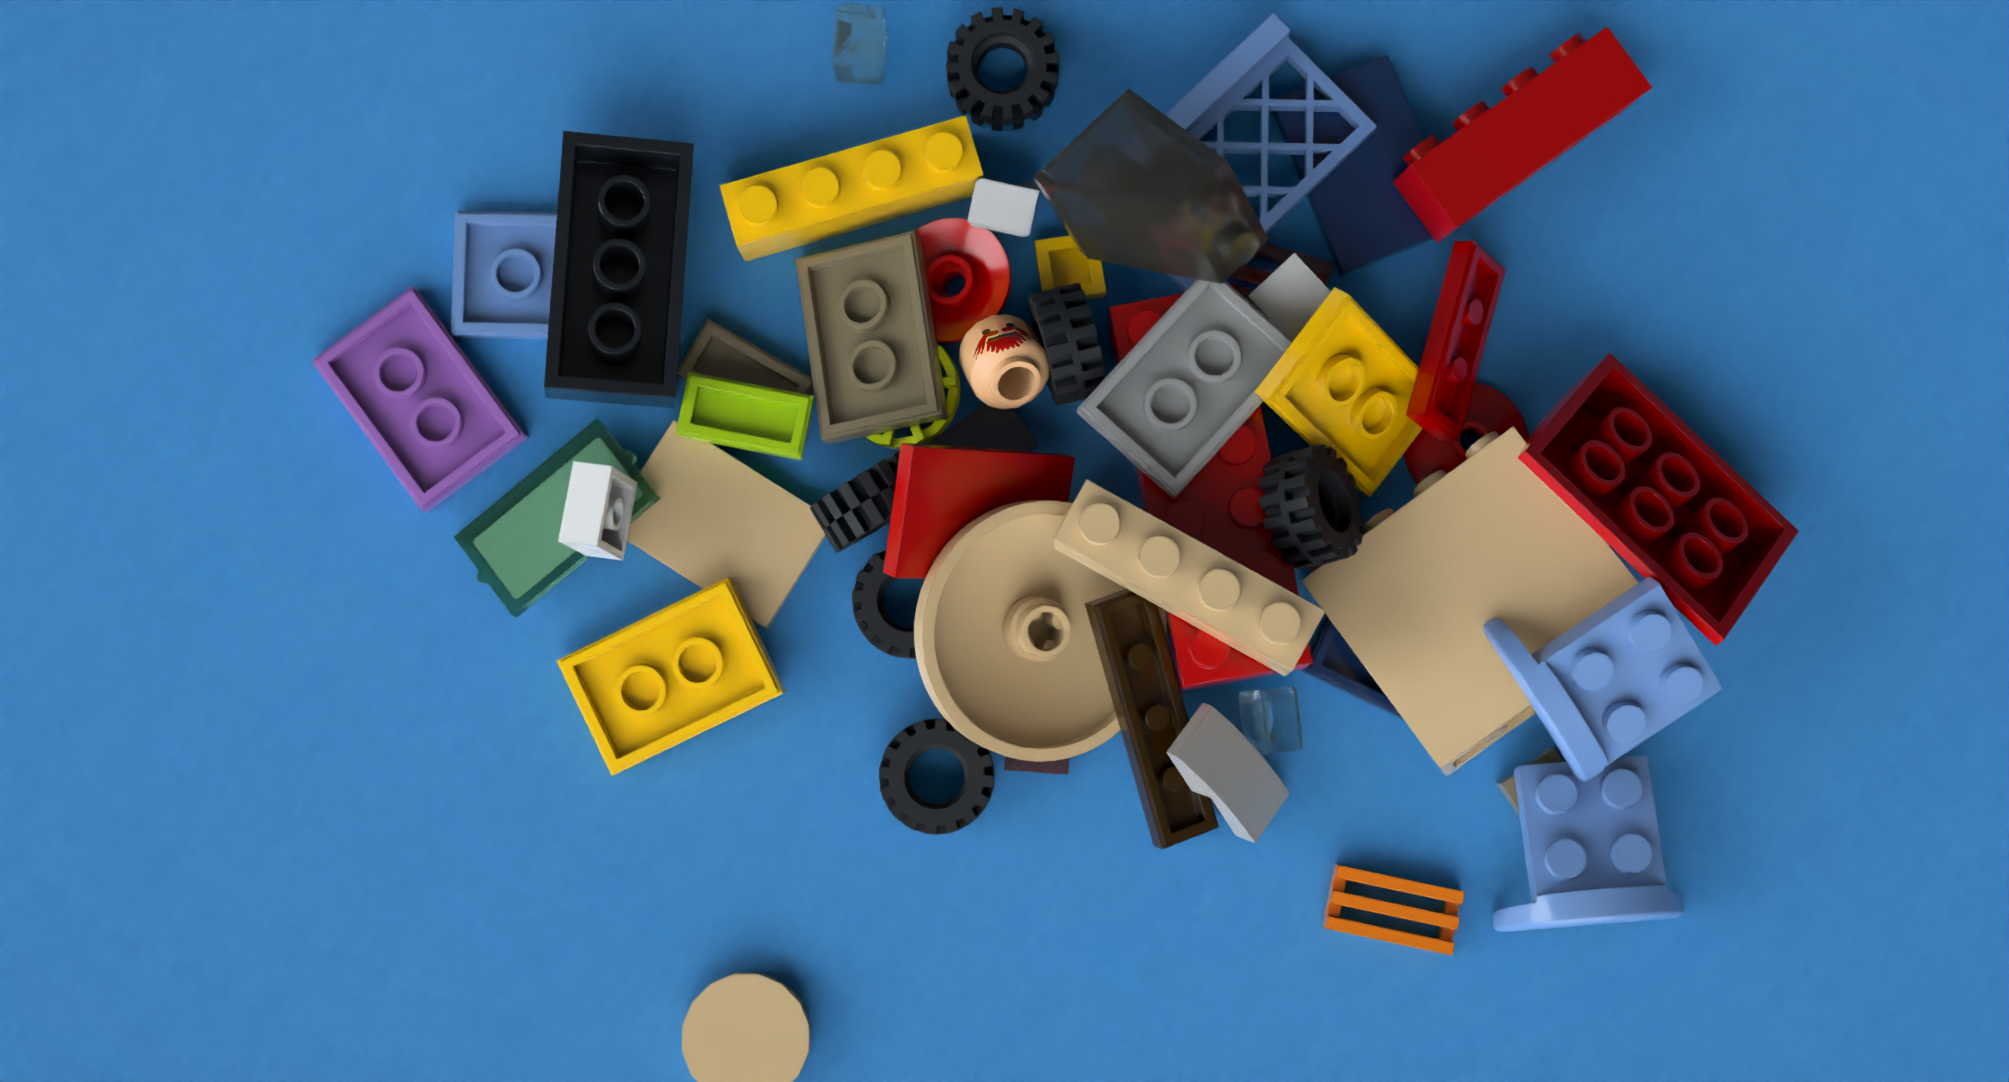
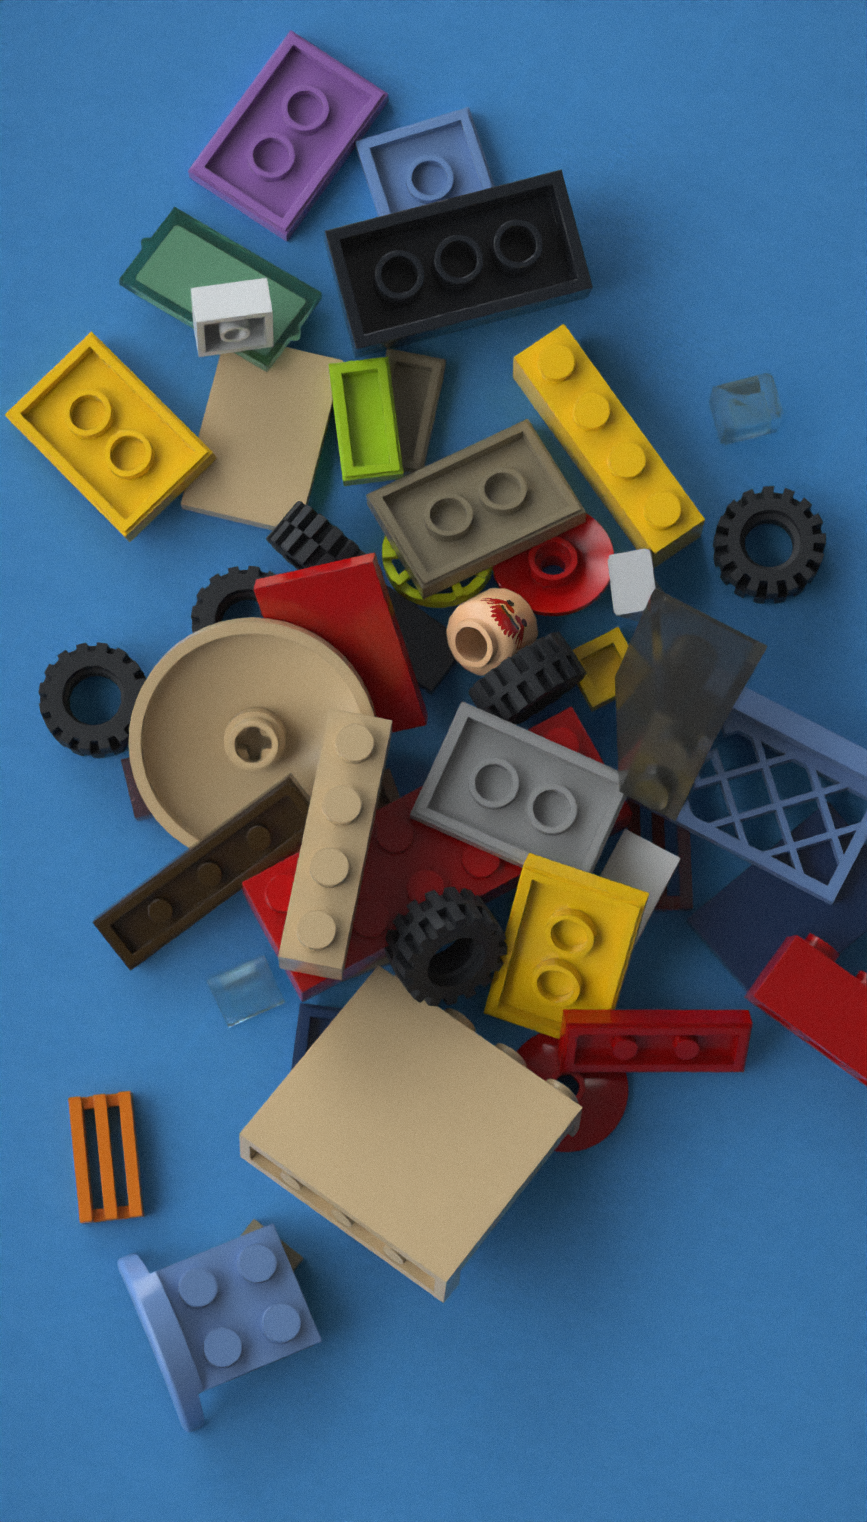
camera: 75 degrees right, 5 degrees down
light grey slope [1166,703,1290,843] -> none
medium blue piece [1483,576,1723,782] -> none
red slope [1518,352,1799,646] -> none

